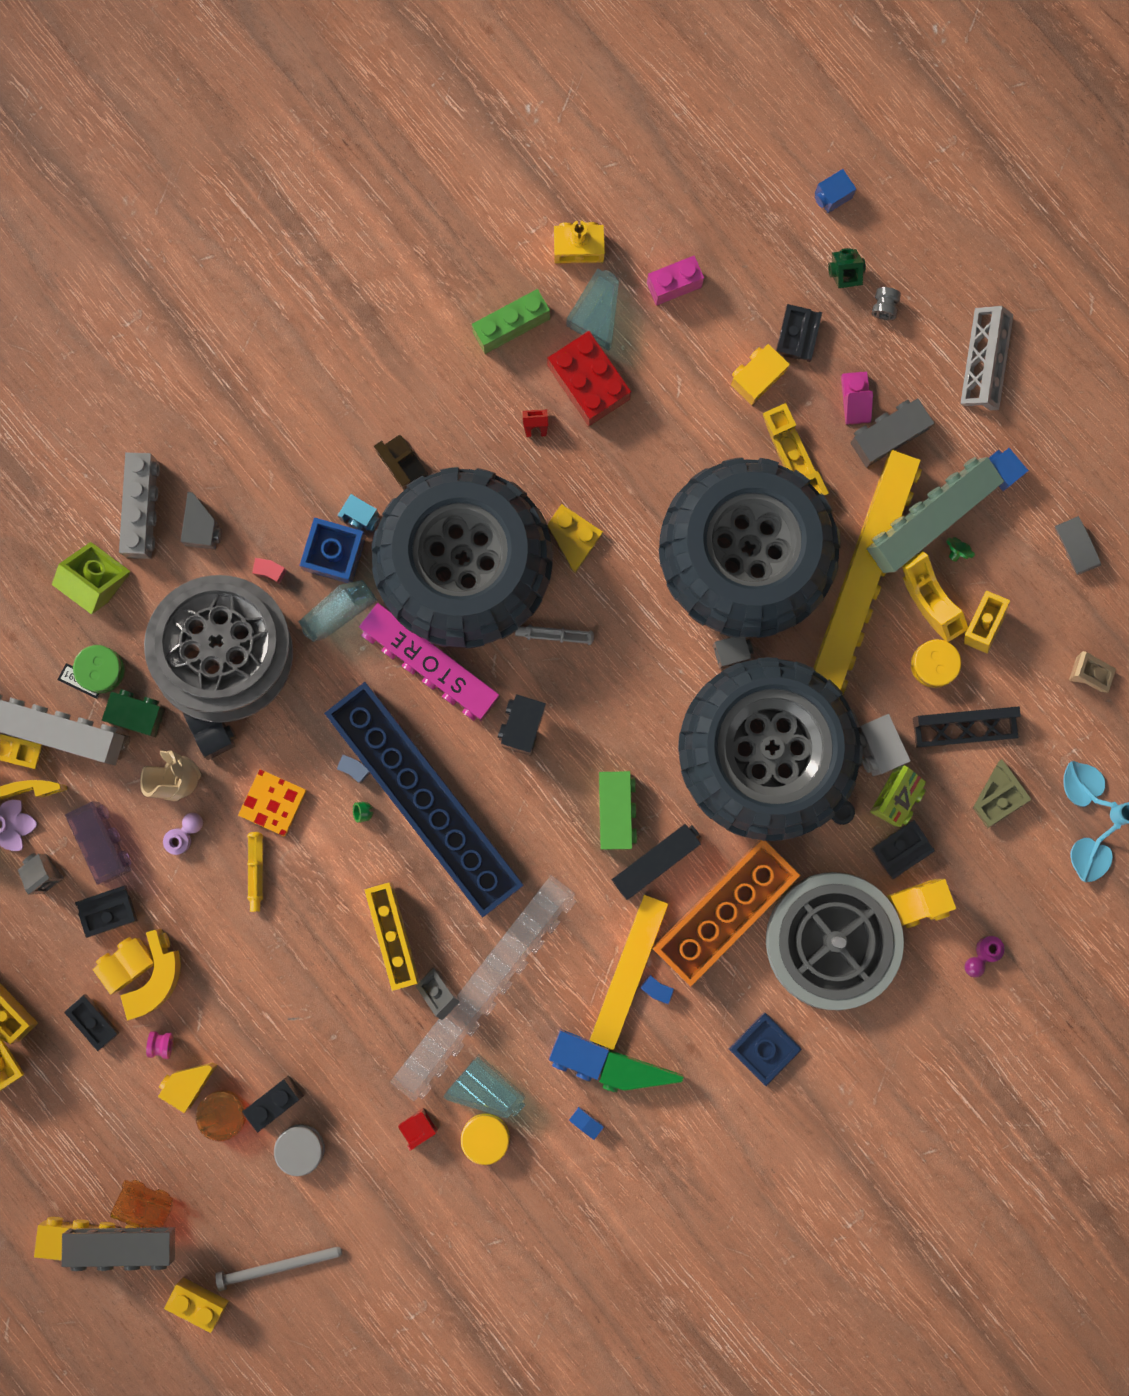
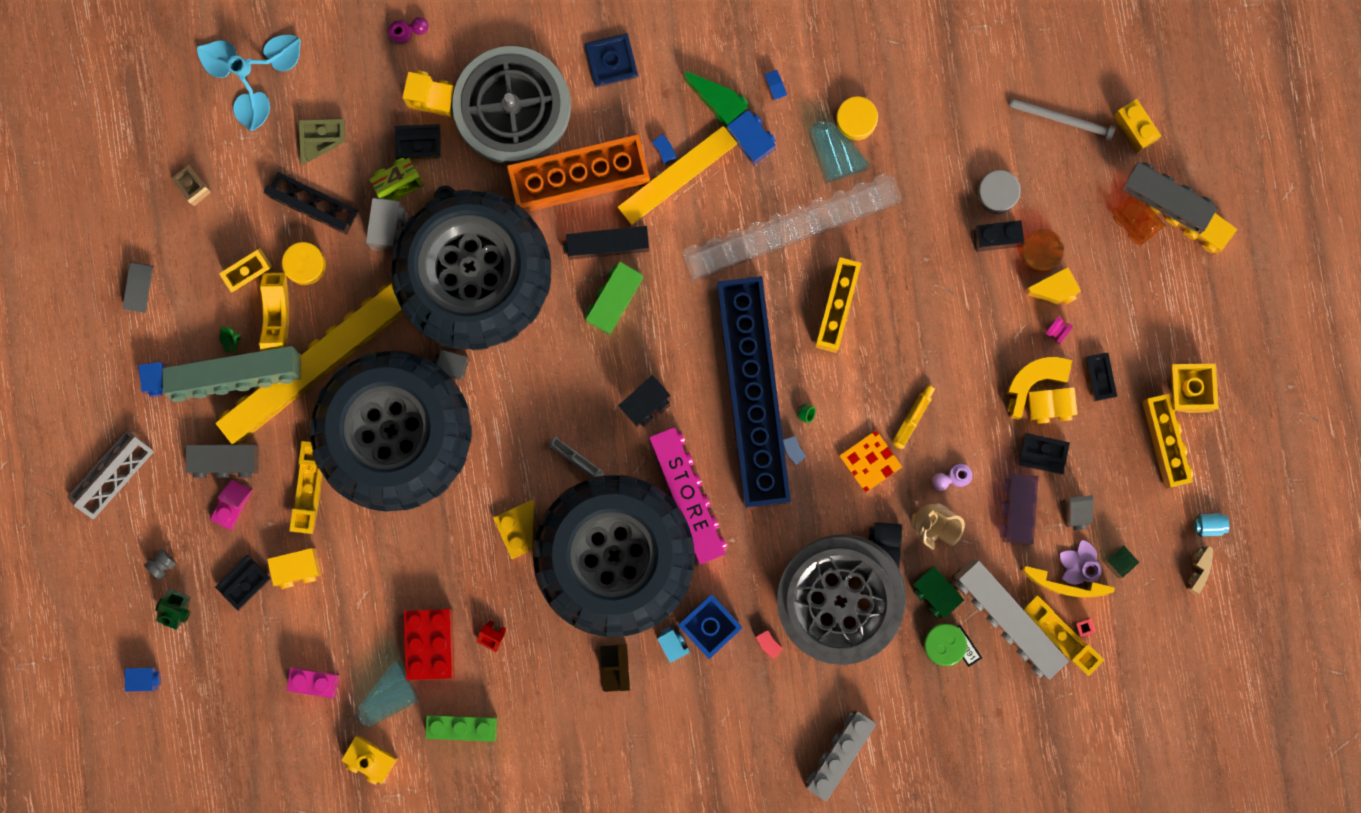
camera: 145 degrees left, 0 degrees up
lime slope [52,542,130,614] -> none
dark grey slope [181,492,222,550] -> none
clear light blue slope [298,580,377,642] -> none
red panel [398,1108,438,1151] -> none
dark grey plate [416,968,460,1020] -> none

